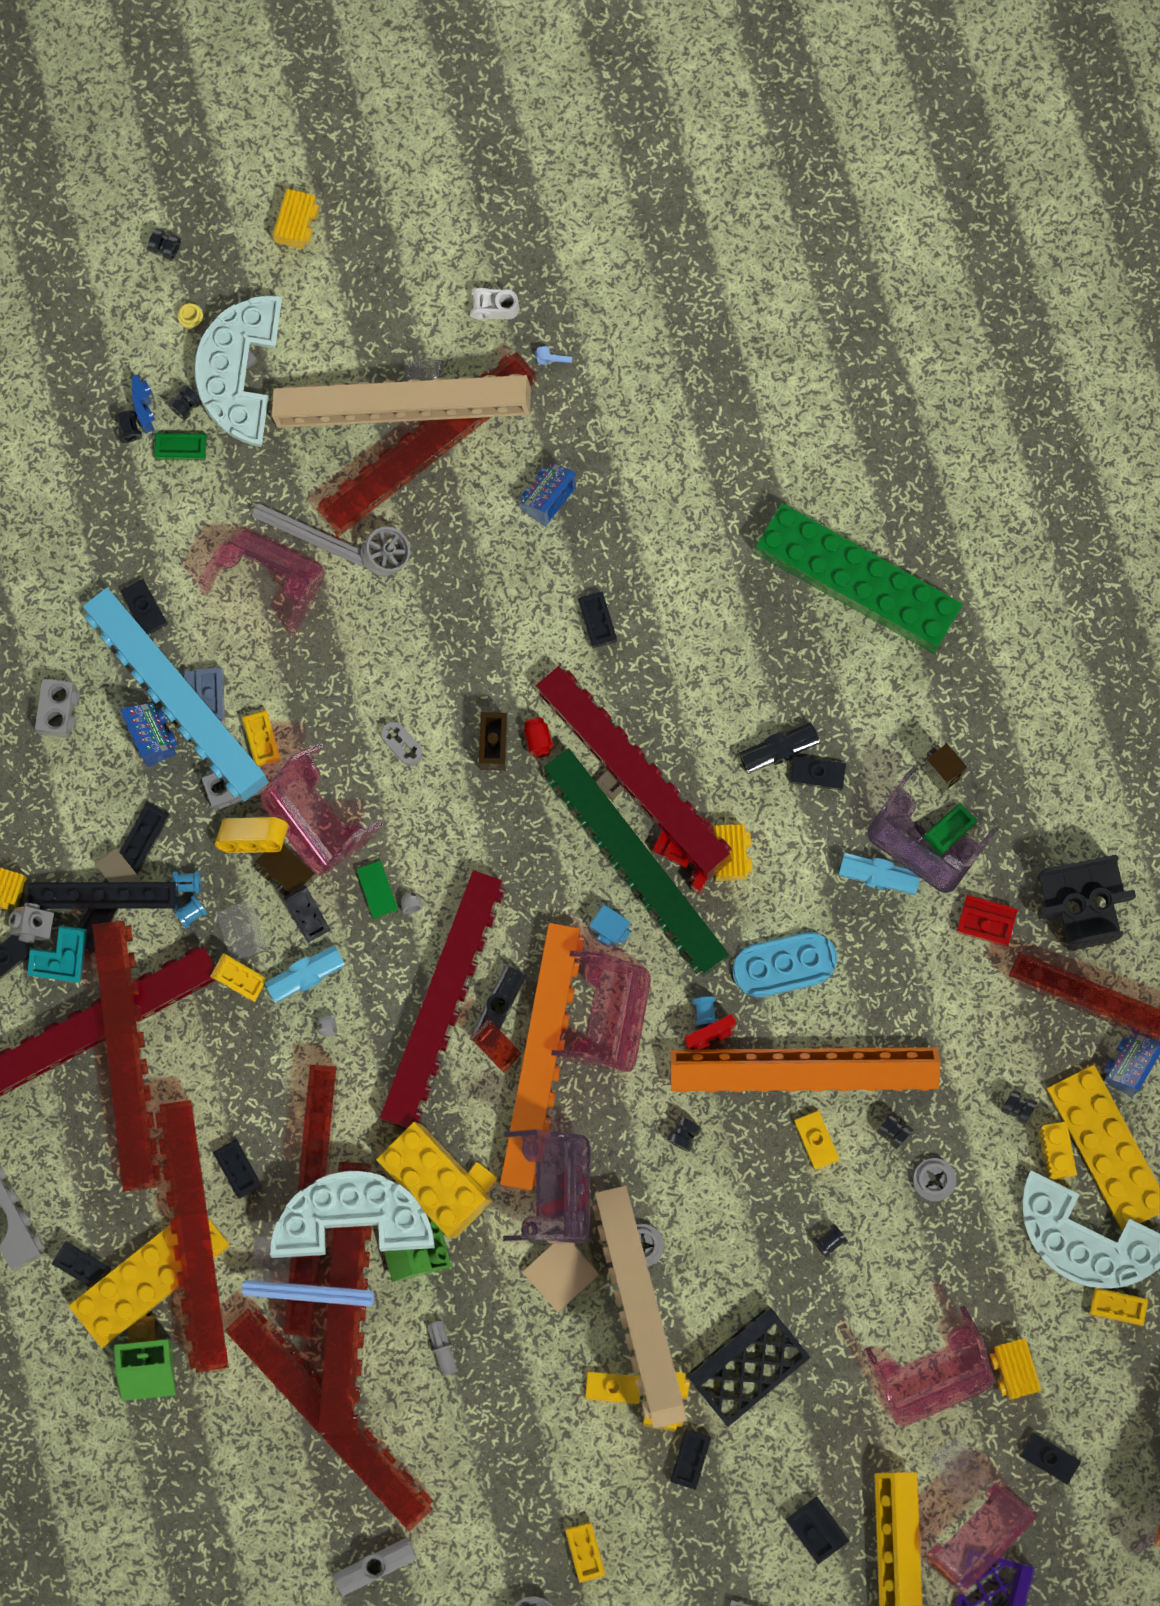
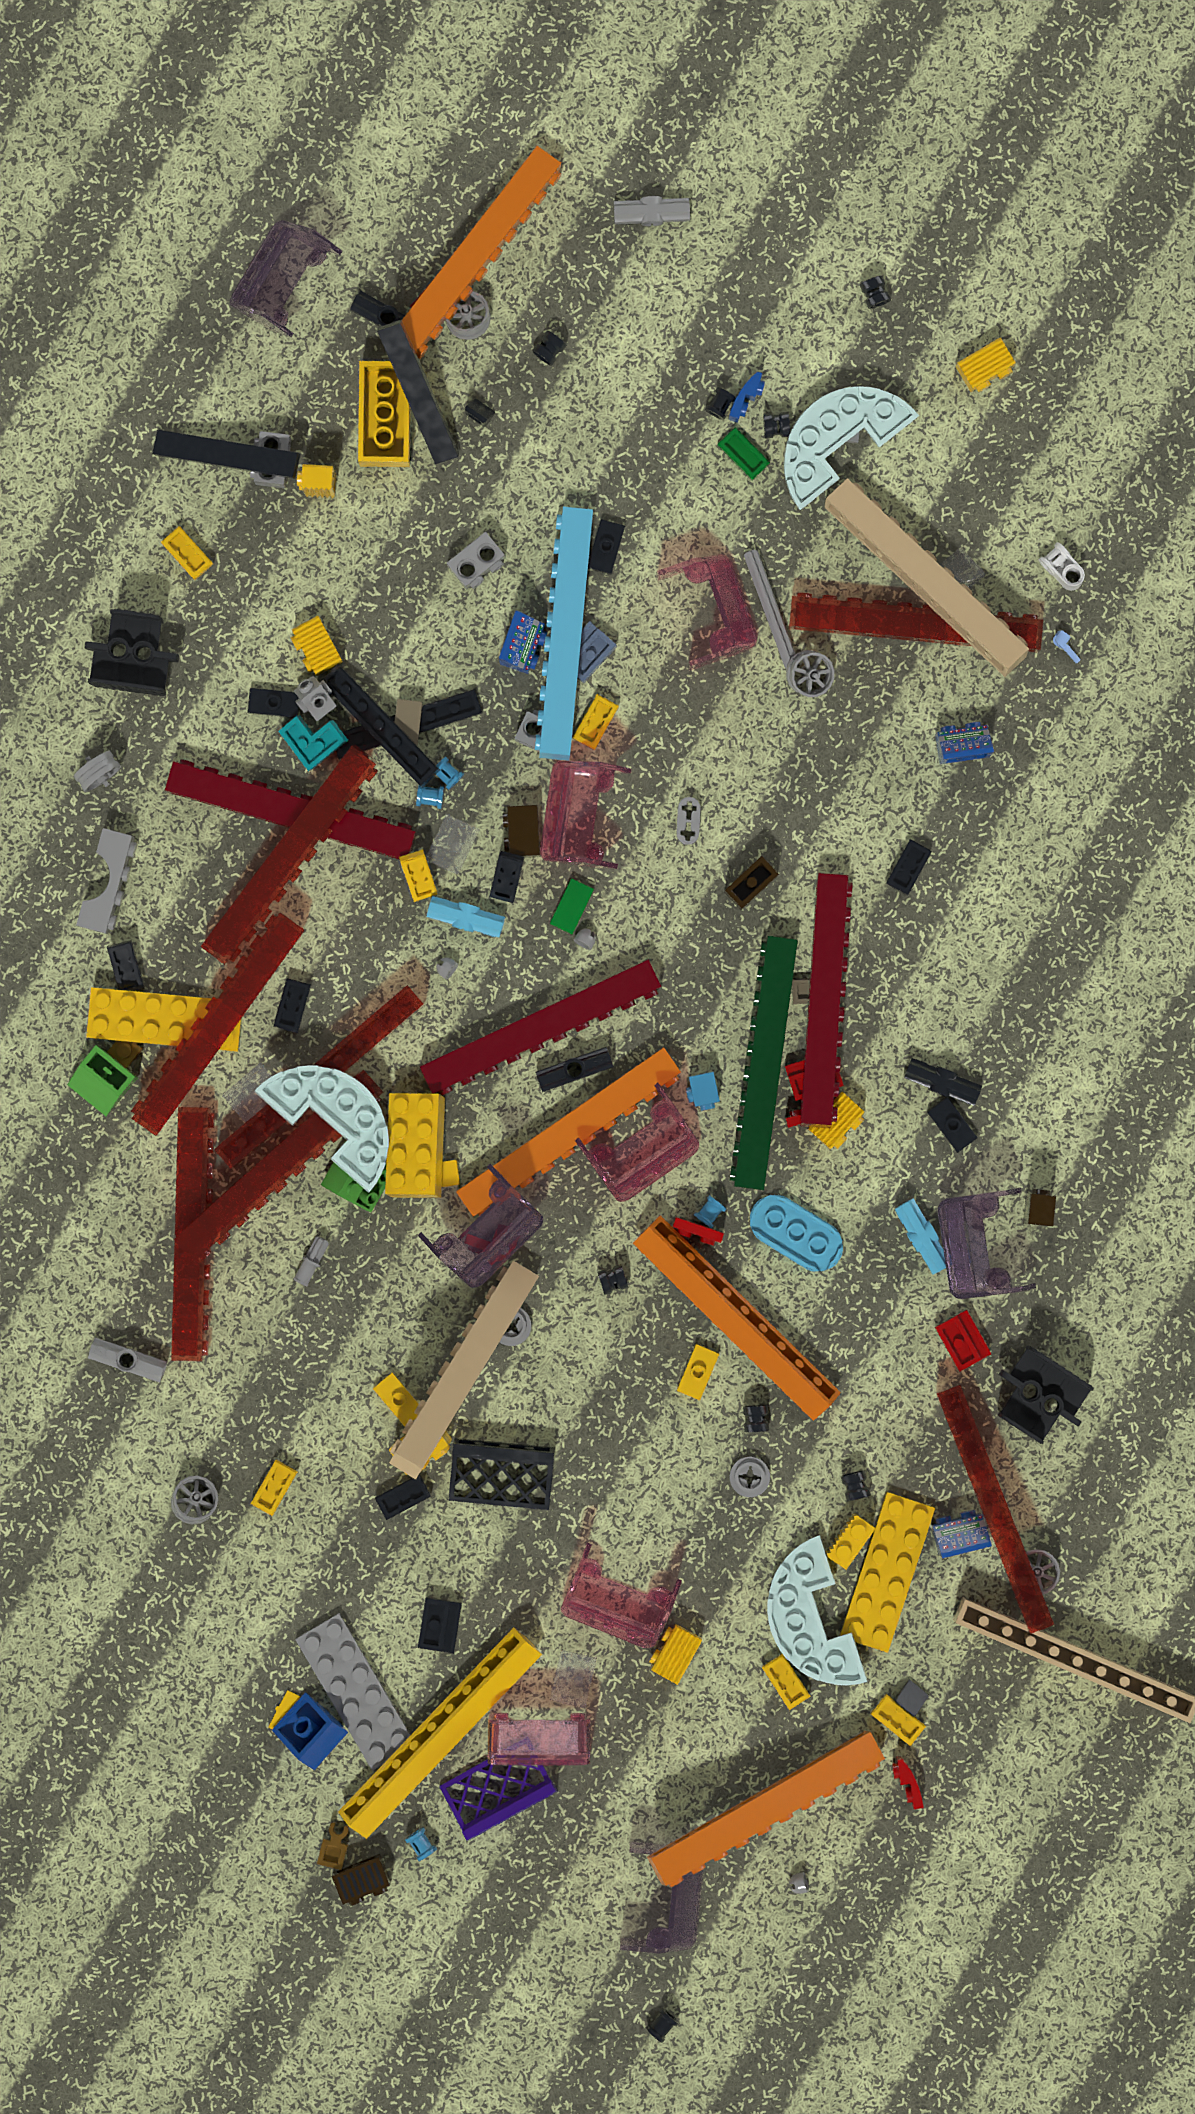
camera: 45 degrees right, 10 degrees up
light yellow plate [178,303,203,329] -> none
yellow beam [215,817,289,853] -> none
light blue axle [242,1280,375,1306] -> none
clear red tile [470,1019,522,1073] -> none
tan slope [522,1233,601,1312] -> none
red brick [523,718,554,758] -> none
green brick [755,503,963,655] -> none
black bush [812,1223,848,1259] -> none
green tile [922,803,978,856] -> none
black plate [1019,1433,1081,1485] -> none

